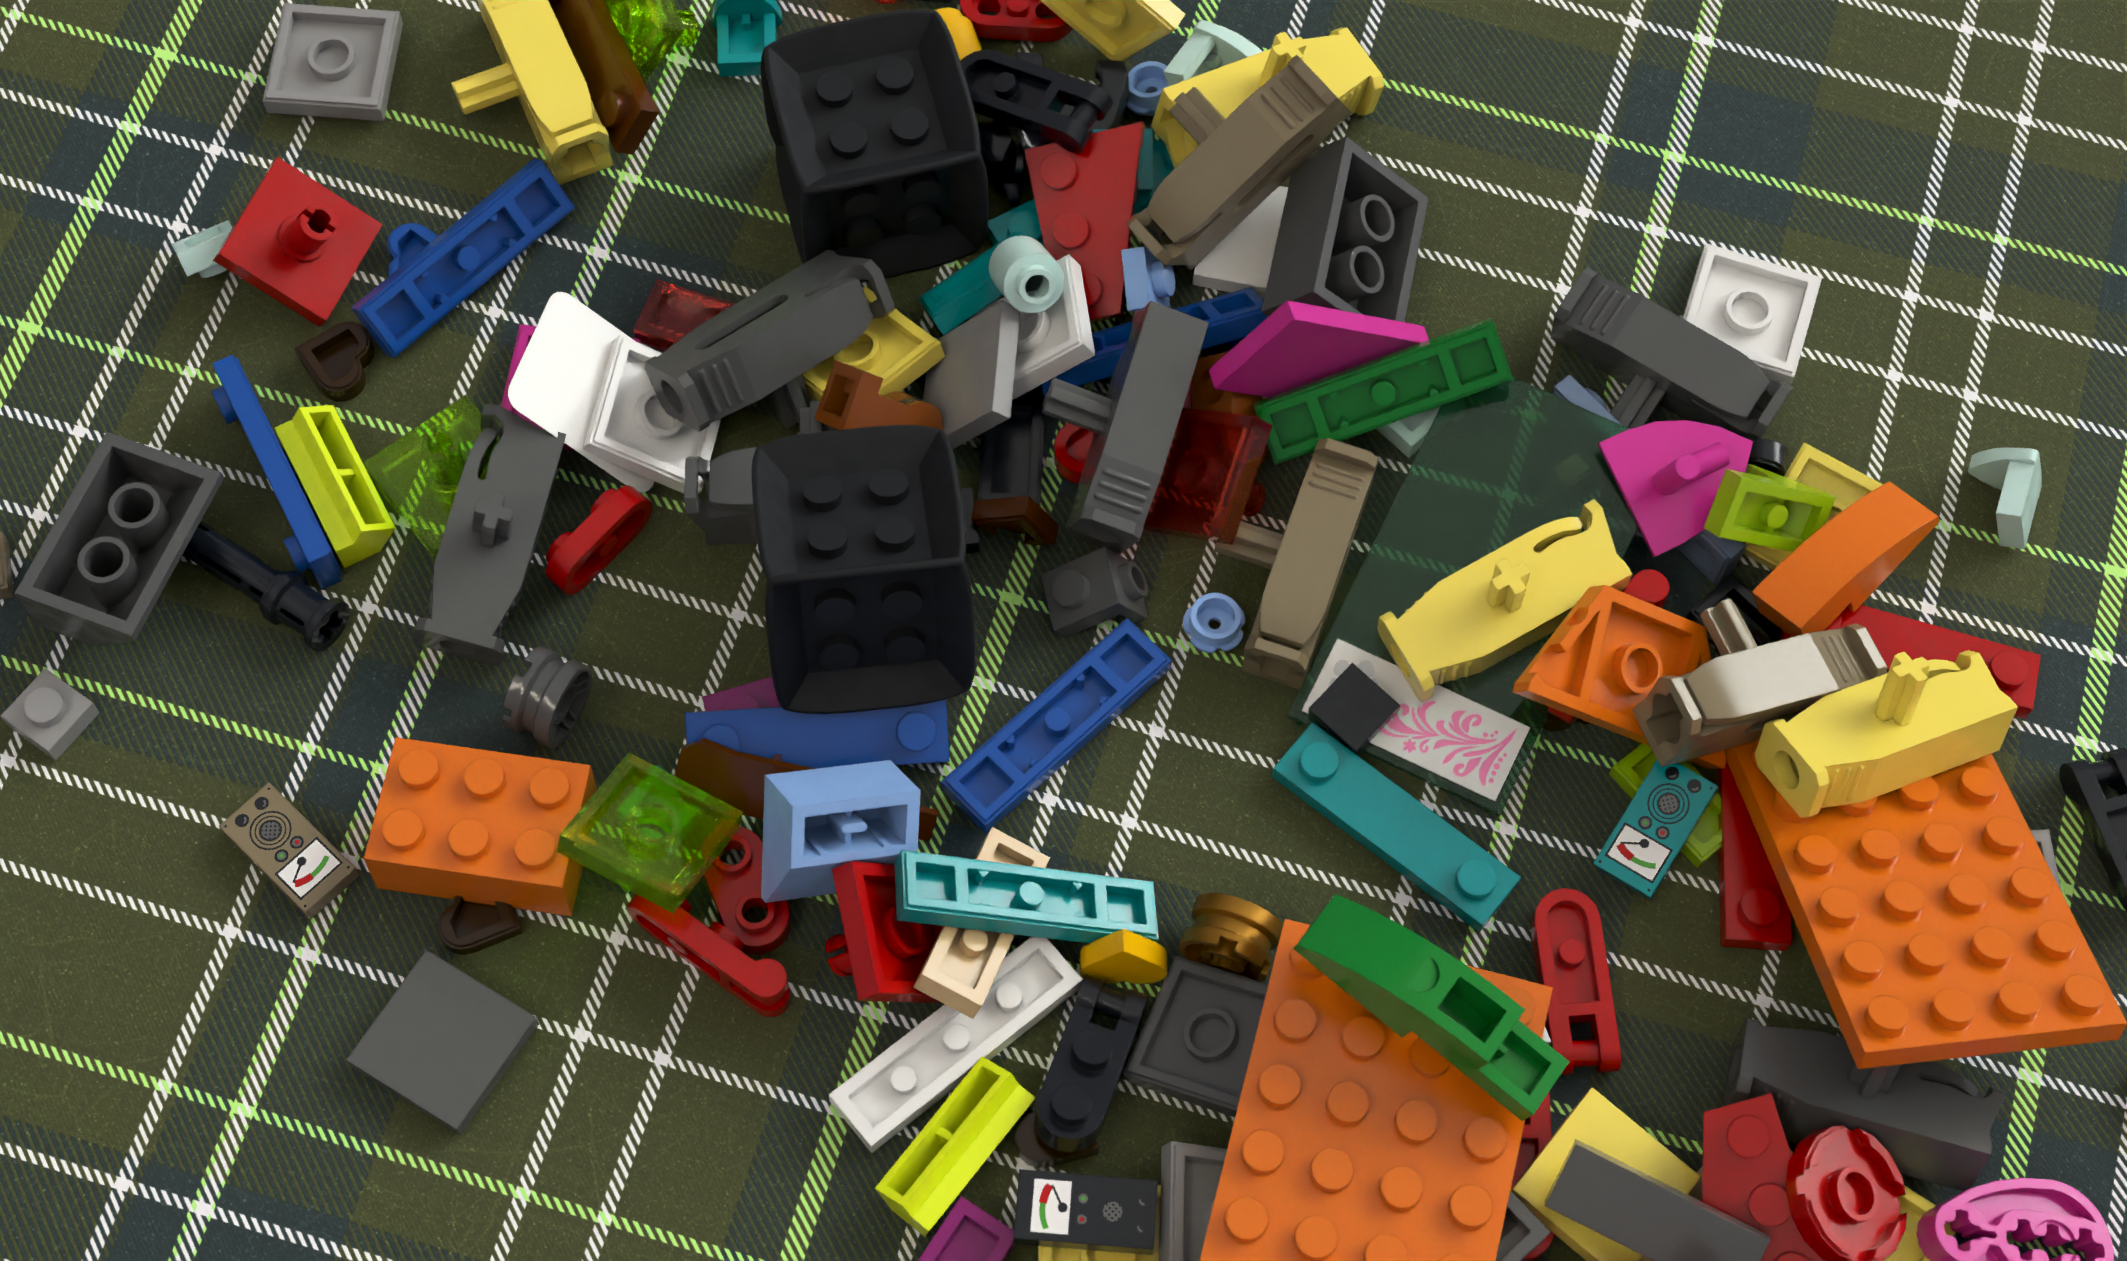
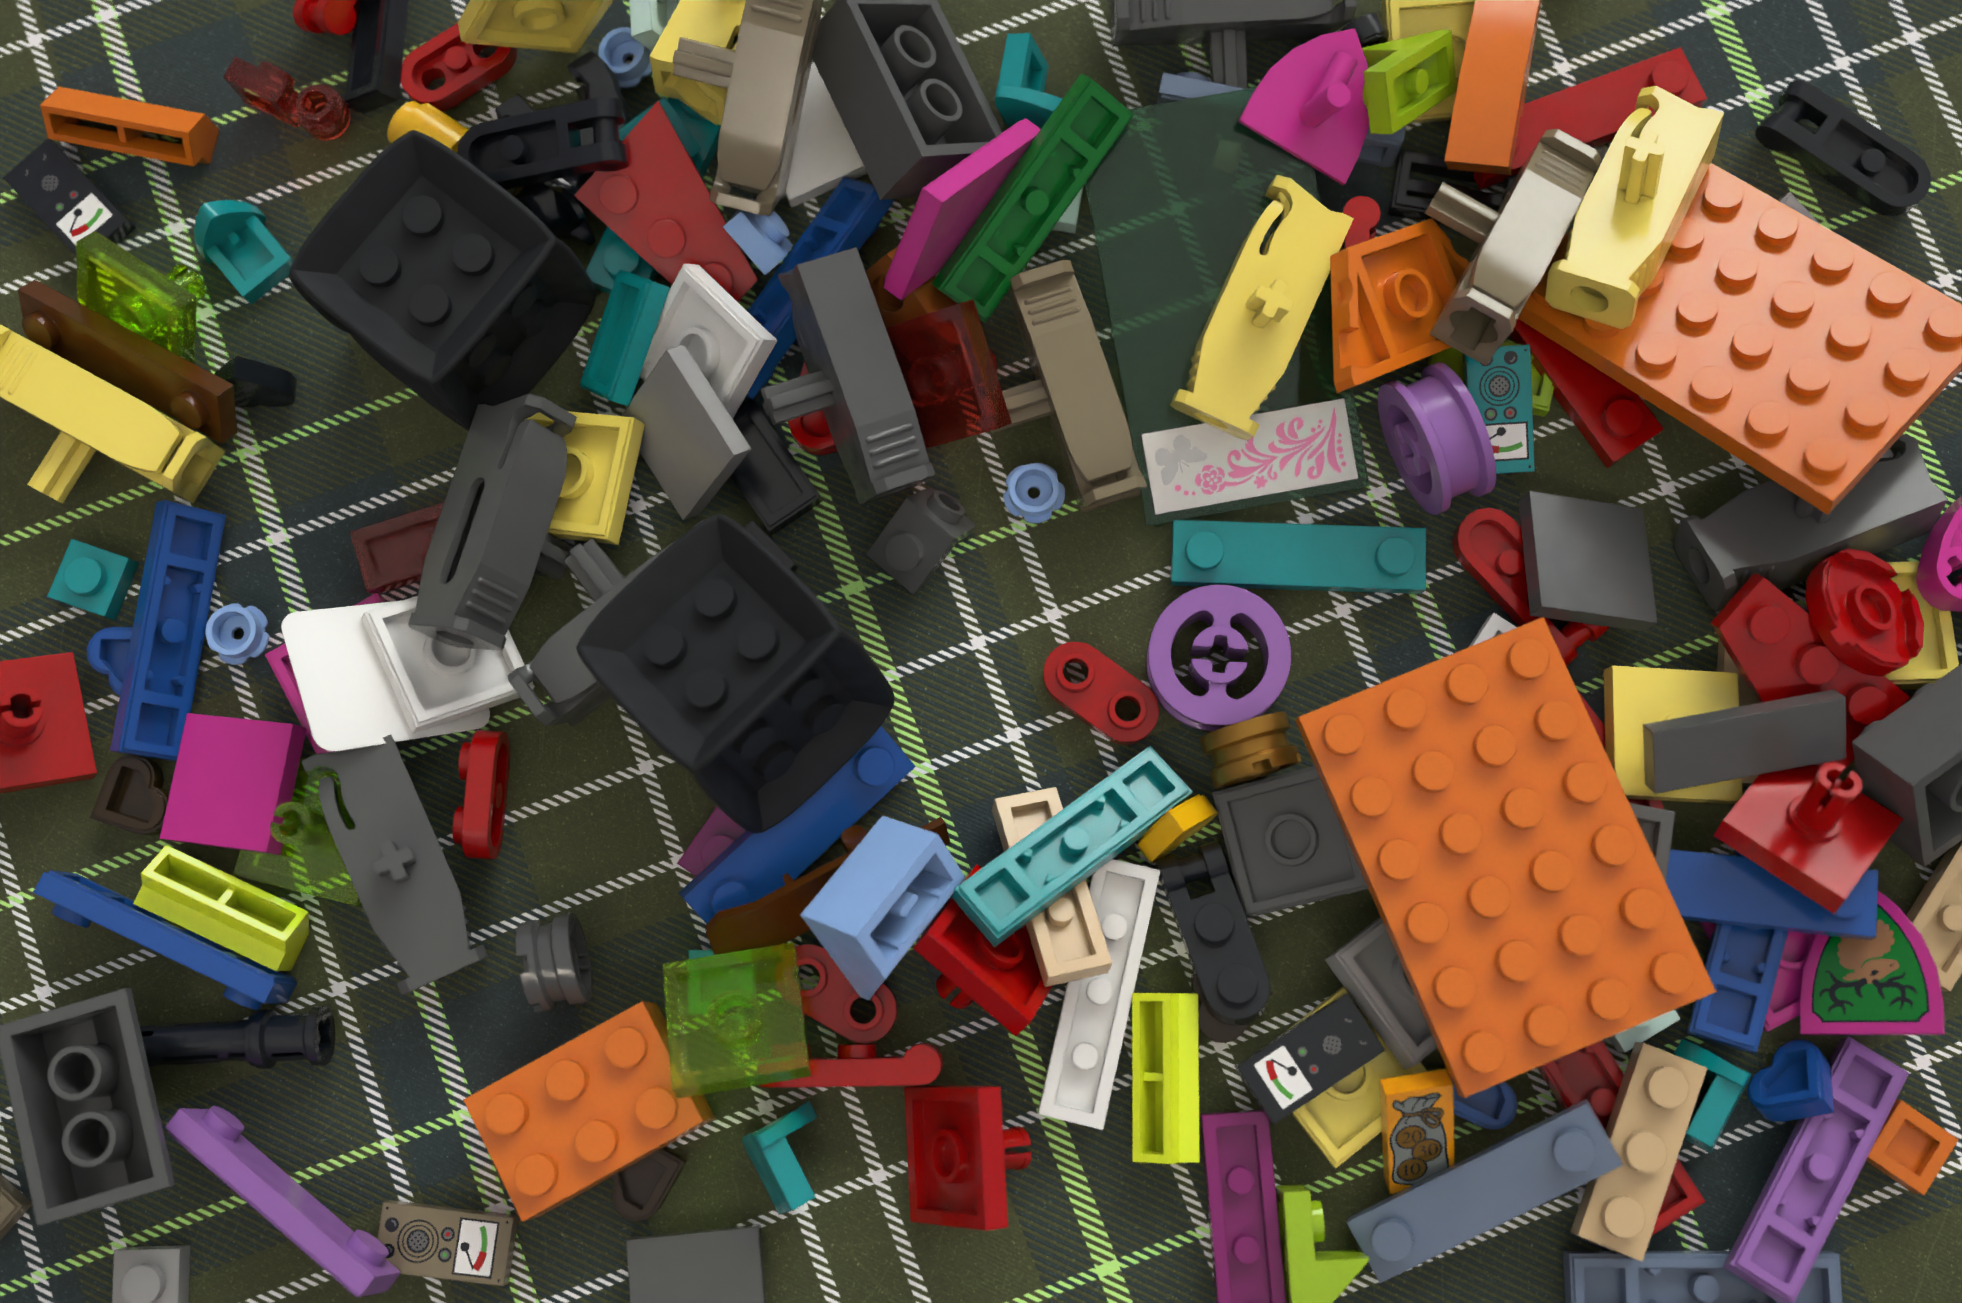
camera: 30 degrees left, 15 degrees up
dark orange leg [814,360,943,430] -> none
blue plate [941,618,1172,834] -> none
reddish brown tile [971,495,1059,545] -> none
light aqua brick [989,236,1064,313] -> none
green slope [1293,894,1569,1121] -> none
black tile [1308,663,1400,755] -> none
none -> teal plate [47,539,139,621]
none -> dark pink tile [160,713,307,855]
none -> medium lavender plate [165,1106,401,1298]
none -> light blue plate [205,603,269,665]
none -> black tile [214,356,297,407]
none -> teal tile [741,1101,818,1214]
none -> red tile [904,1085,1031,1231]
none -> teal tile [994,33,1062,129]
none -> red plate [1043,642,1159,745]
none -> medium lavender wheel [1146,585,1291,732]
none -> medium lavender wheel [1377,362,1496,515]
none -> dark grey tile [1518,491,1658,632]

